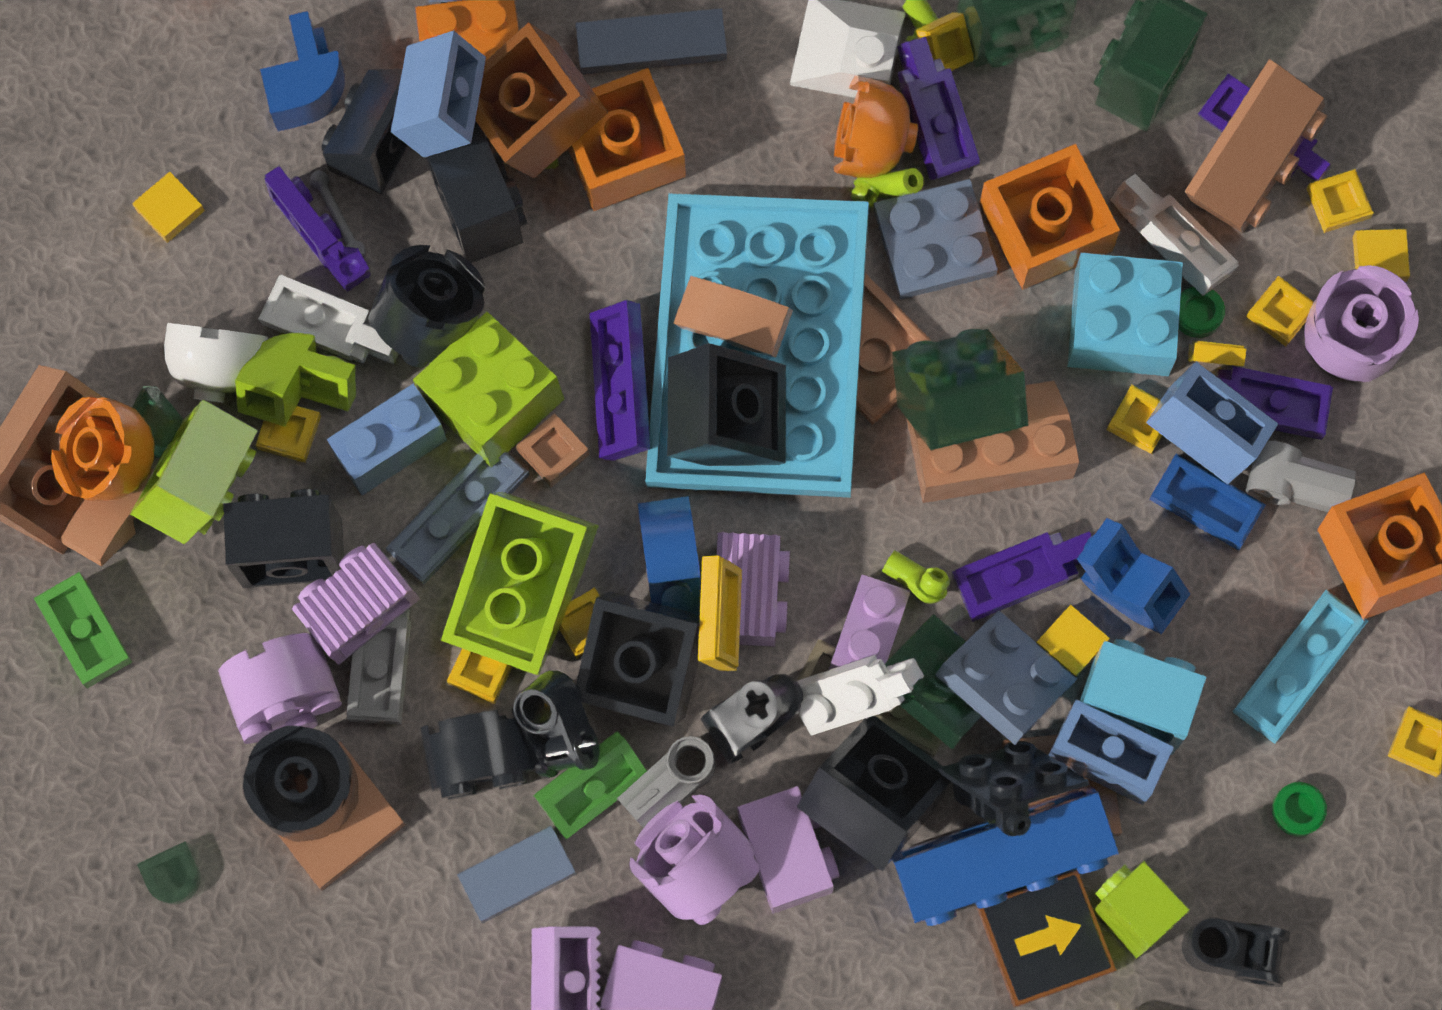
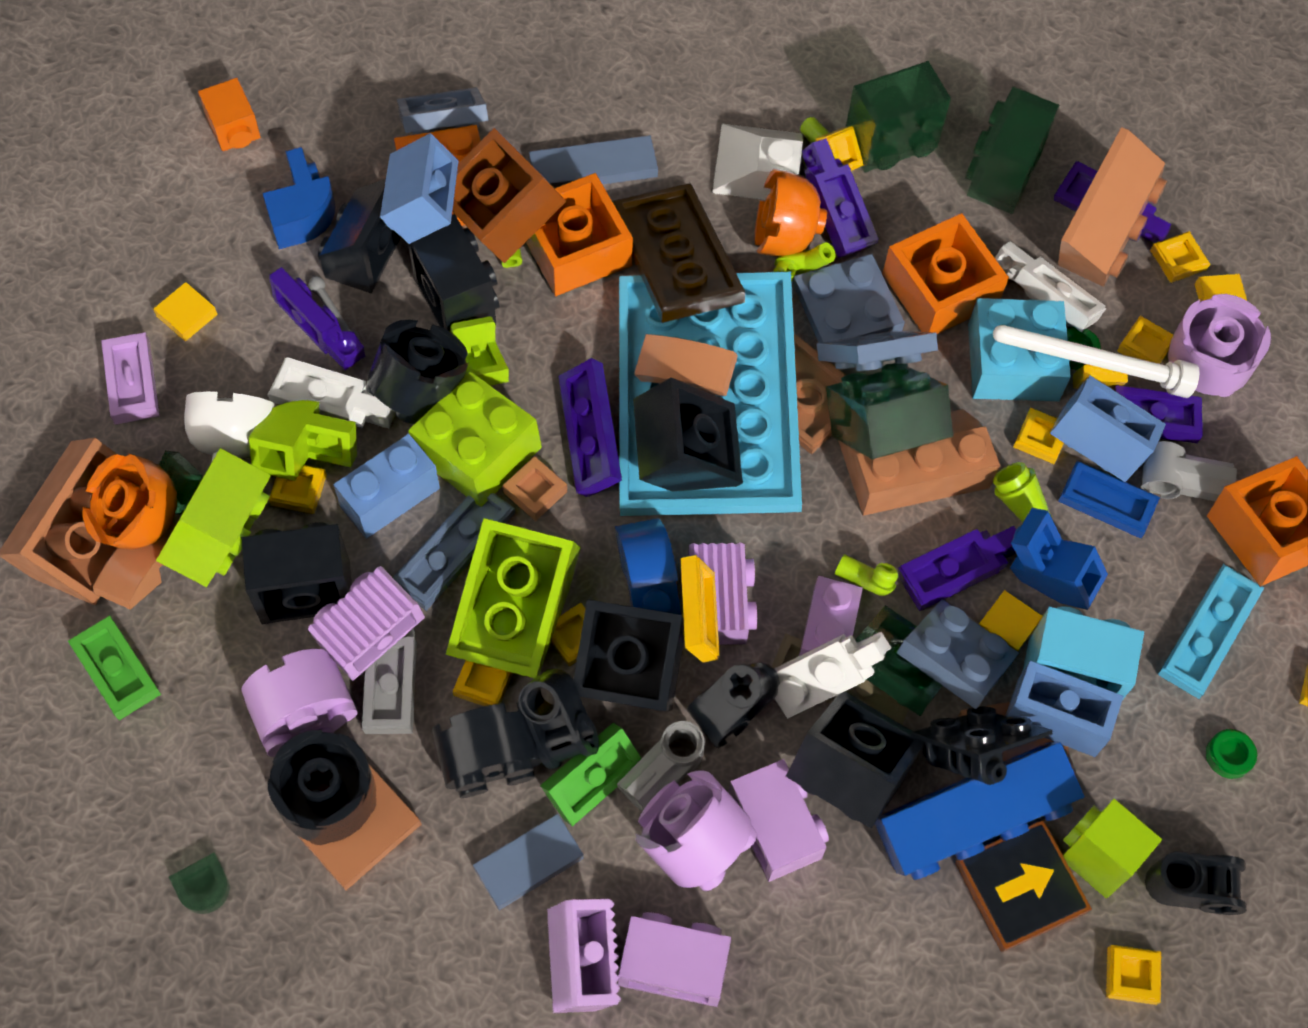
camera: 10 degrees left, 10 degrees down
none -> lavender plate [101,332,160,425]
none -> lime bracket [451,316,509,386]
none -> dark brown tile [612,183,745,323]
none -> sand blue plate [817,330,938,371]
none -> white piece [993,325,1200,398]
none -> lime cone [993,462,1052,523]

